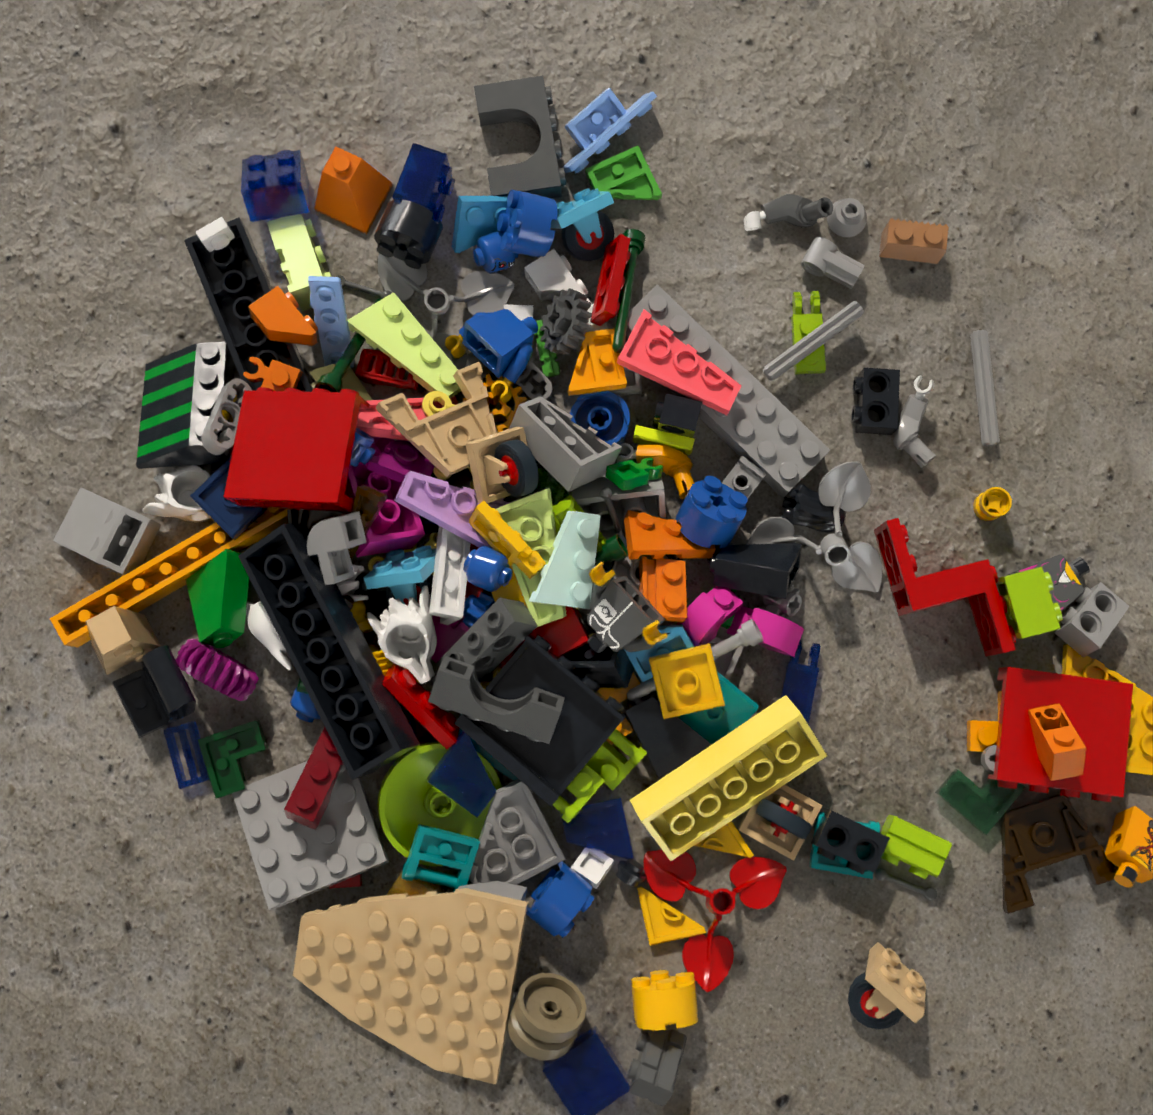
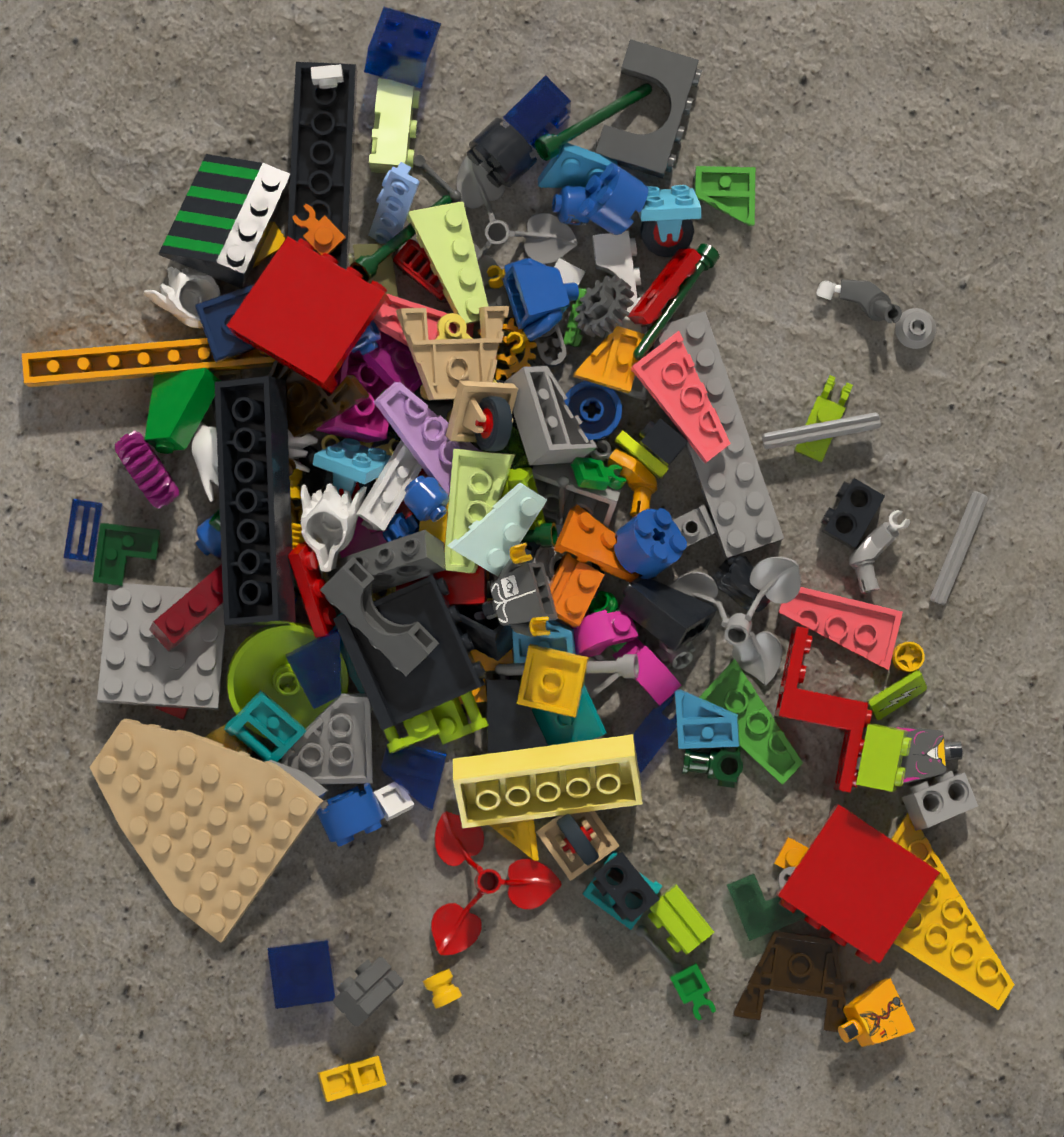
camera: 20 degrees right, 5 degrees up
light grey slope [53,487,161,575] -> none
tan wedge [86,606,160,675] -> none
black piece [112,645,196,738] -> none
light grey beam [201,378,252,455] -> none
orange slope [248,286,318,346] -> none
light grey brick [307,512,367,585] -> none
orange slope [314,146,393,235] -> none
yellow hinge [468,501,546,579] -> none
dark tan wheel [507,973,587,1060] -> none
light blue bracket [562,88,657,173] -> none
black plate [616,859,647,887] -> none
yellow brick [631,970,698,1030] -> none
yellow tile [637,886,706,946] -> none
light grey piece [801,237,865,289] -> none
tan plate [848,942,926,1030] -> none
medium nougat brick [879,218,949,264] -> none
orange slope [1028,703,1086,781] -> none
none -> yellow wheel [422,968,462,1009]
none -> dark green piece [535,83,652,161]
none -> green plate [589,591,618,615]
none -> green plate [669,962,716,1020]
none -> dark azure wing [675,689,740,749]
none -> dark green connector [682,746,743,788]
none -> bright green wing [699,659,803,785]
none -> coral wing [778,587,903,670]
none -> lime slope [867,670,927,720]

